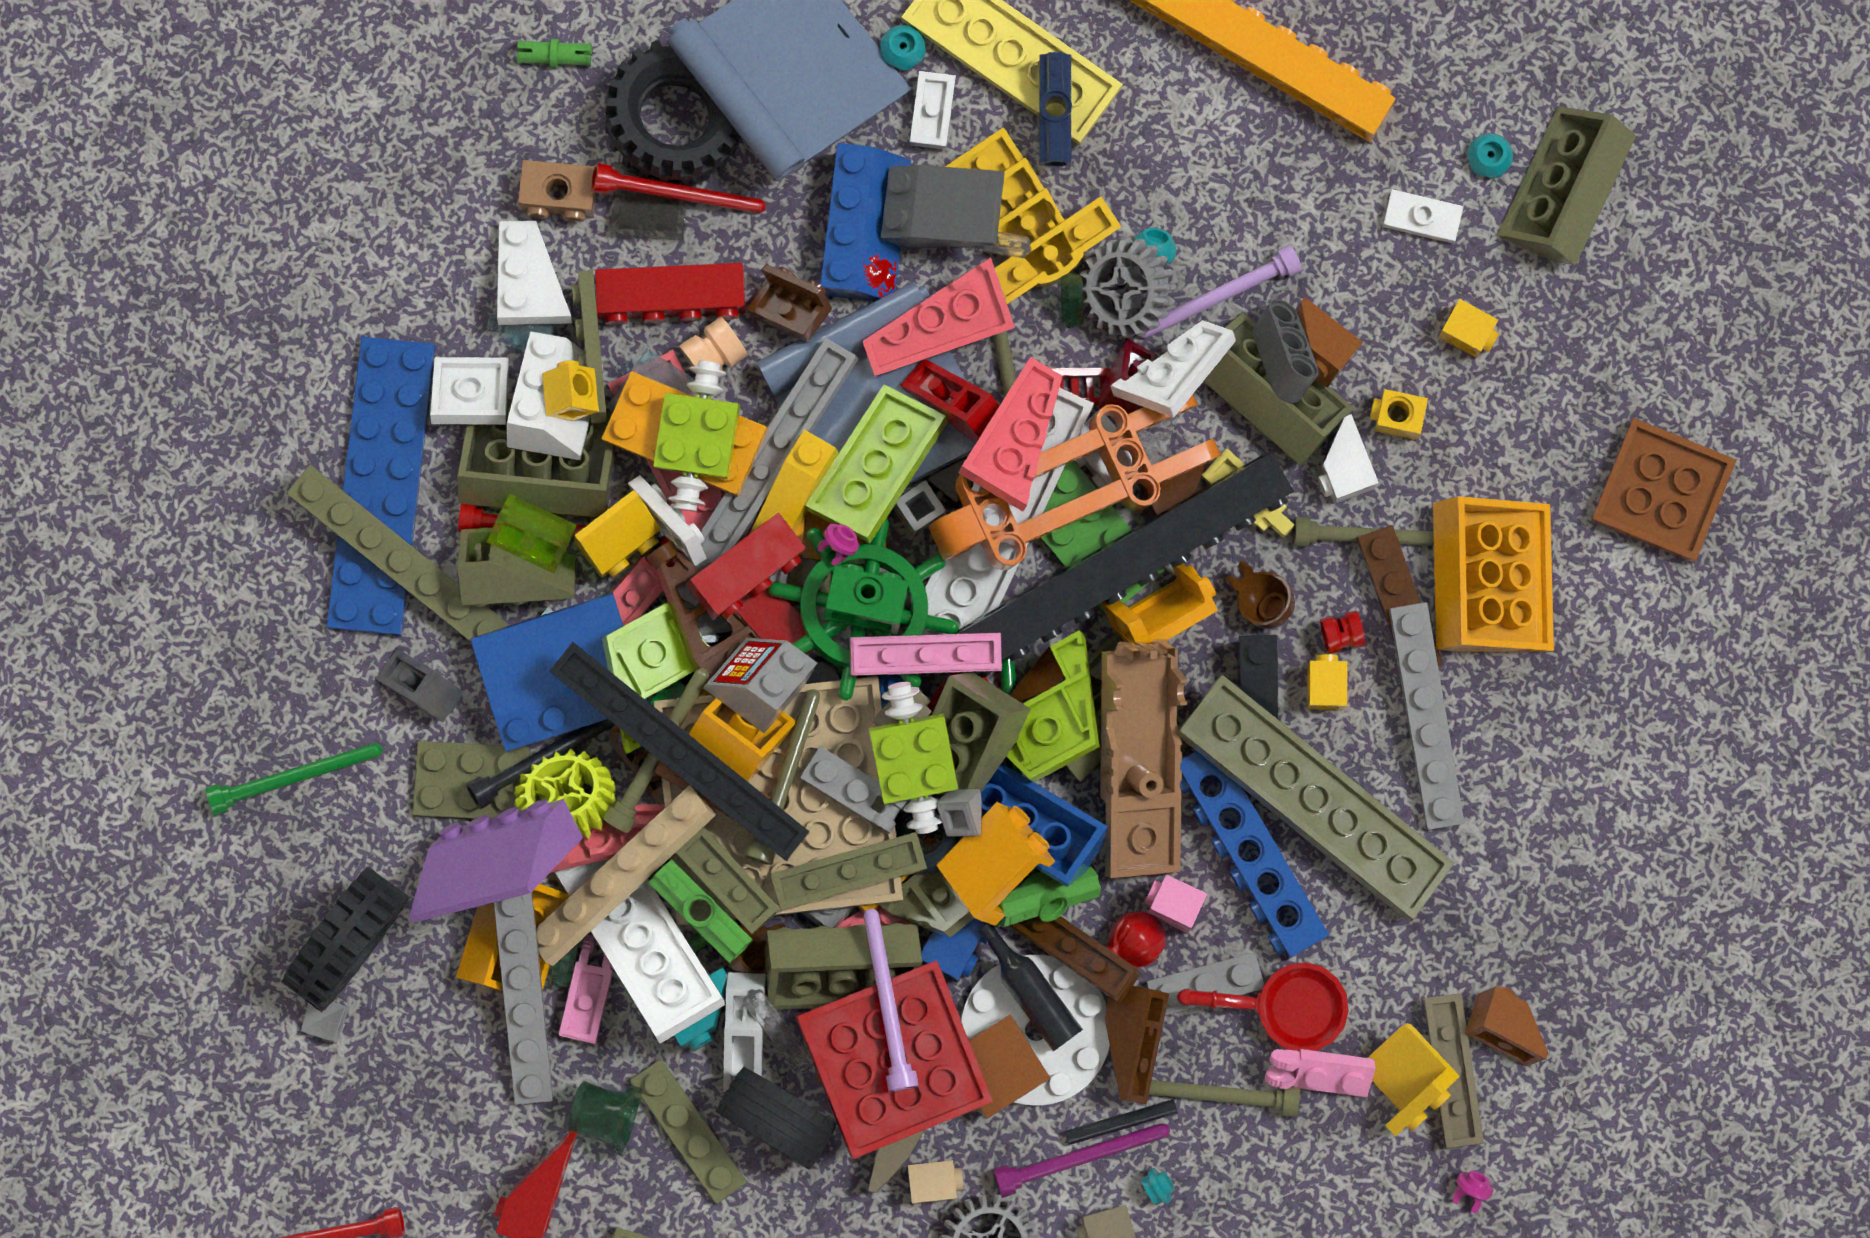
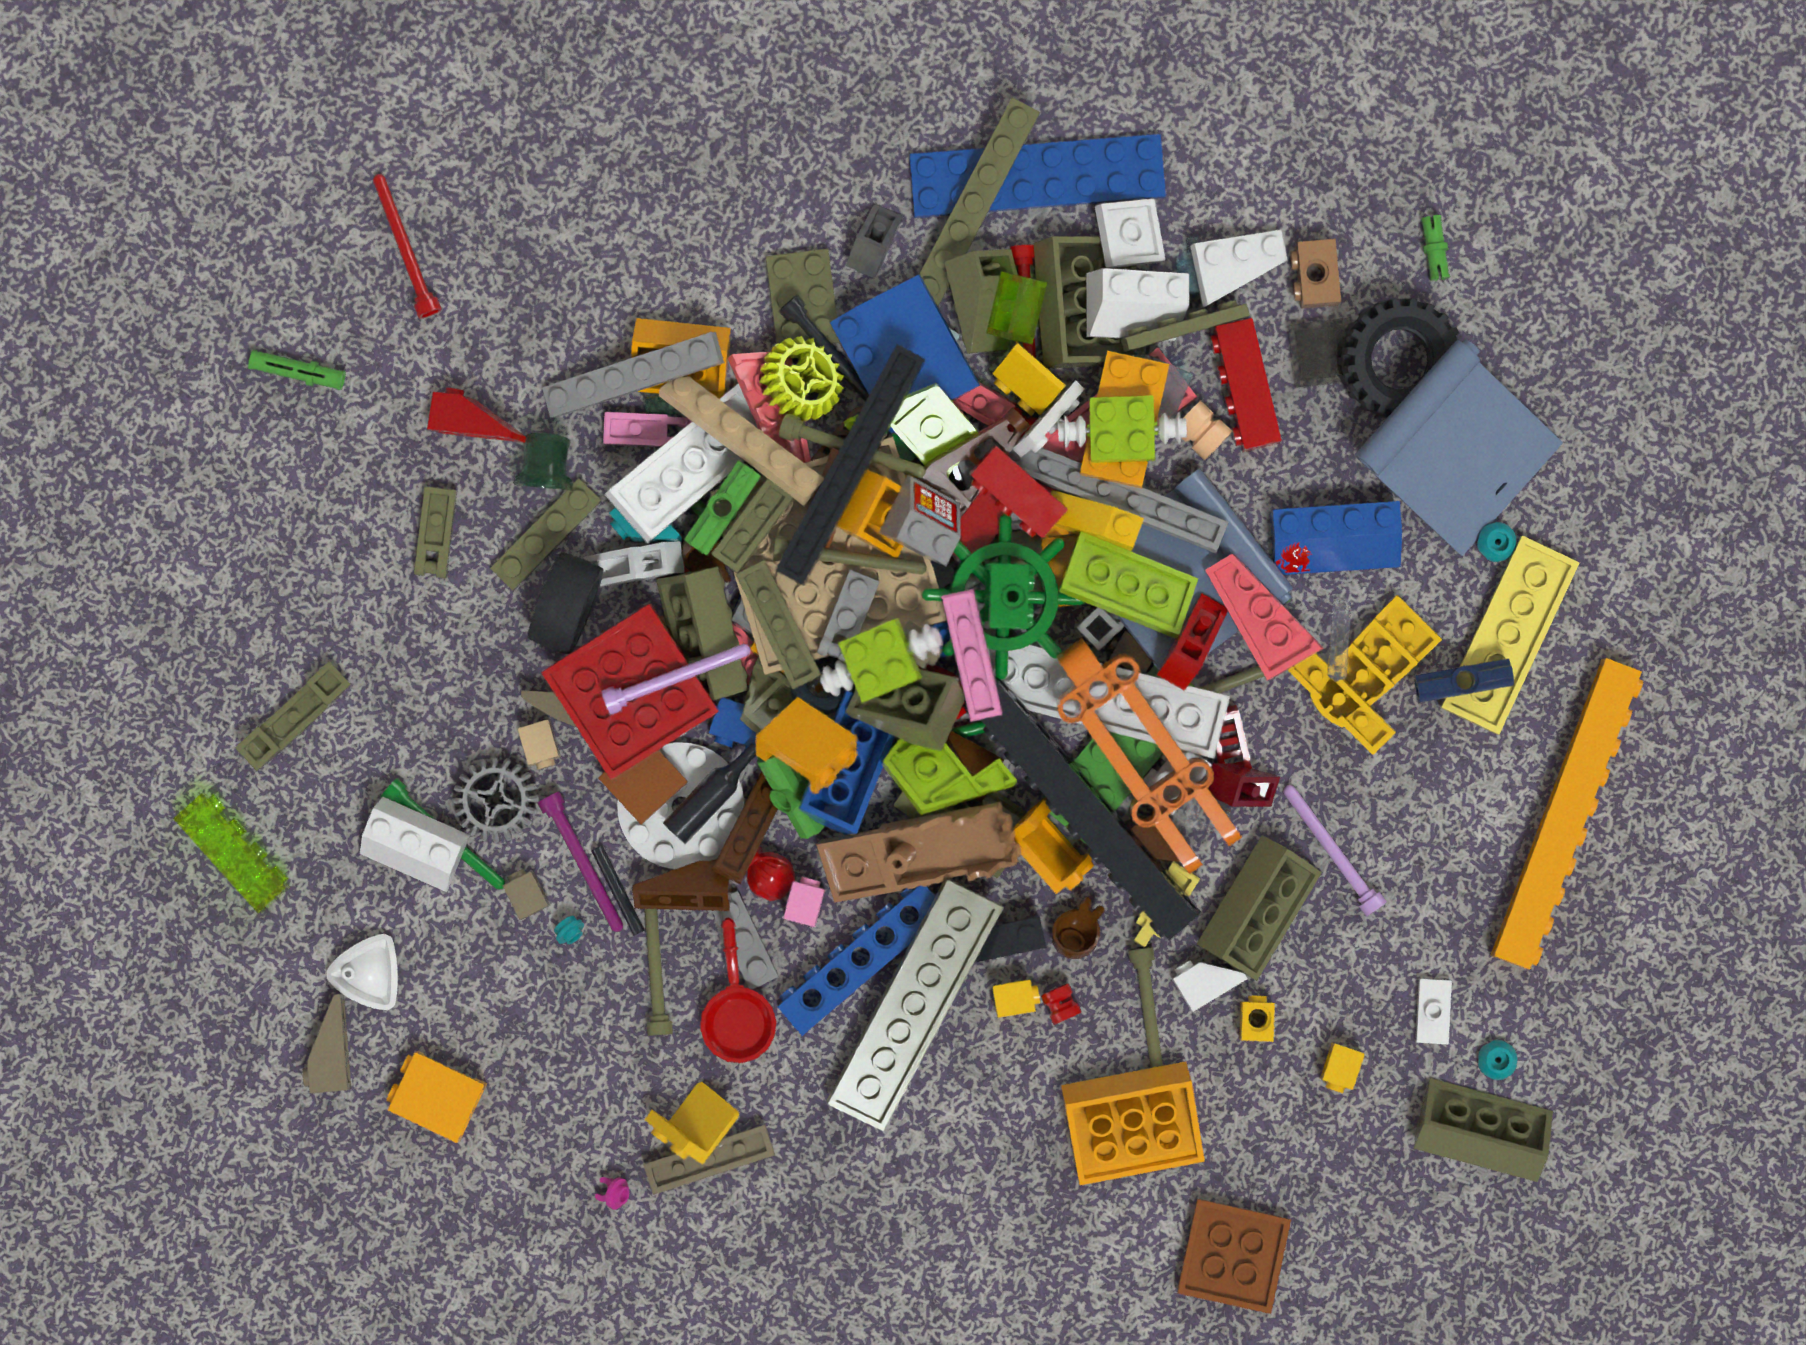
camera: 80 degrees right, 5 degrees up
green piece [205,743,383,816] -> none
black tyre [281,867,409,1012] -> none
light grey slope [301,1002,349,1043] -> none
medium lavender slope [409,799,583,923] -> none
yellow brick [542,360,599,421] -> none
red piece [591,163,766,213] -> none
clear axle [743,989,813,1073] -> none
reddish brown bracket [747,264,832,343] -> none
dark pink plate [817,524,859,566] -> none
dark grey slope [881,165,1005,249] -> none
white plate [910,71,956,150] -> none
light grey slope [936,789,981,836] -> none
coral wing [958,357,1063,512] -> none
clear green piece [1060,273,1084,328] -> none
light grey gear [1078,237,1177,338] -> none
white wing [1110,320,1236,418] -> none
teal plate [1133,228,1177,266] -> none
dark grey beam [1252,299,1319,403] -> none
bright pink hinge [1264,1049,1376,1097] -> none
dark orange slope [1296,297,1363,388] -> none
reddish brown plate [1356,525,1444,666] -> none
light grey plate [1389,602,1465,830] -> none
dark orange slope [1465,986,1548,1066] -> none

